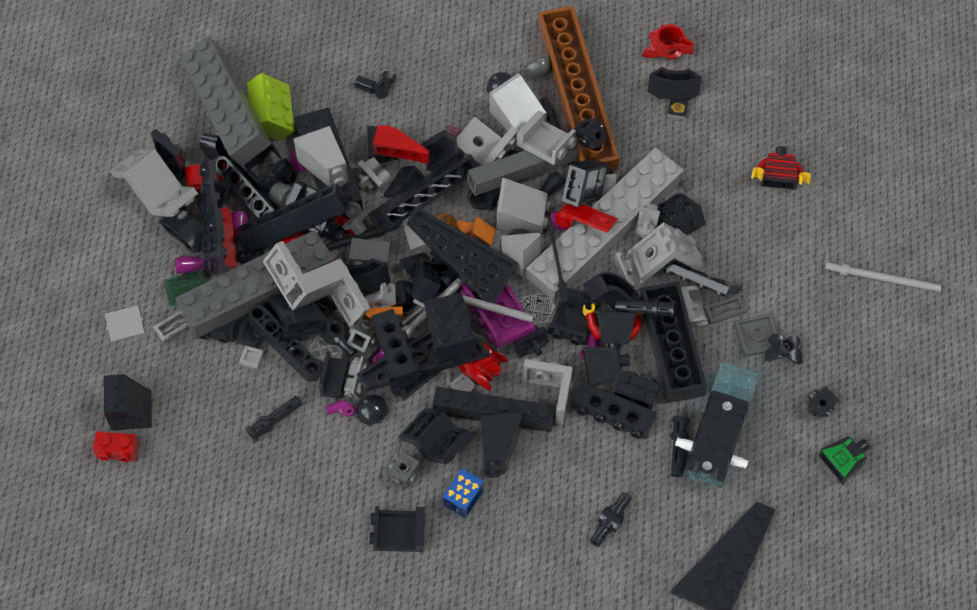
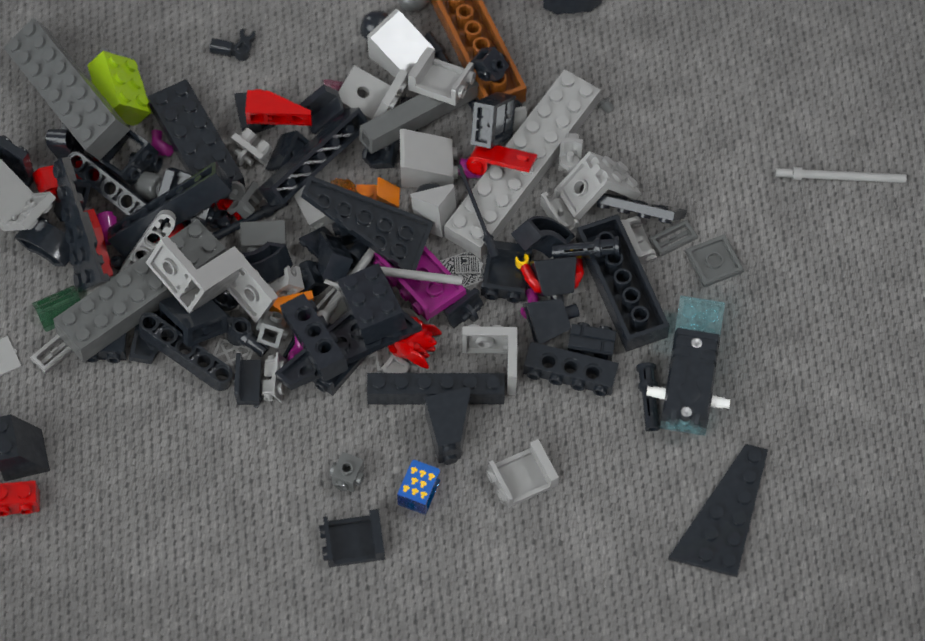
camera: 10 degrees left, 0 degrees up
magenta cone [175,256,203,275] -> none
light grey tile [239,345,264,369] -> none
black pin [245,395,303,442] -> none
light grey slope [293,126,348,187] -> none
magenta arm [325,400,355,417] -> none
black hair [356,395,388,426] -> none
black bracket [398,408,472,465] -> none
black cone [540,171,566,198] -> none
black pin [590,492,632,547] -> none
black bracket [657,193,706,235] -> none
tile [667,99,688,120] -> none
torso [751,146,811,190] -> none
black animal [765,333,802,364] -> none
black brick [805,386,840,417] -> none
torso [818,436,870,485] -> none
none -> light grey beam [120,210,176,272]
none -> light grey panel [486,439,559,508]

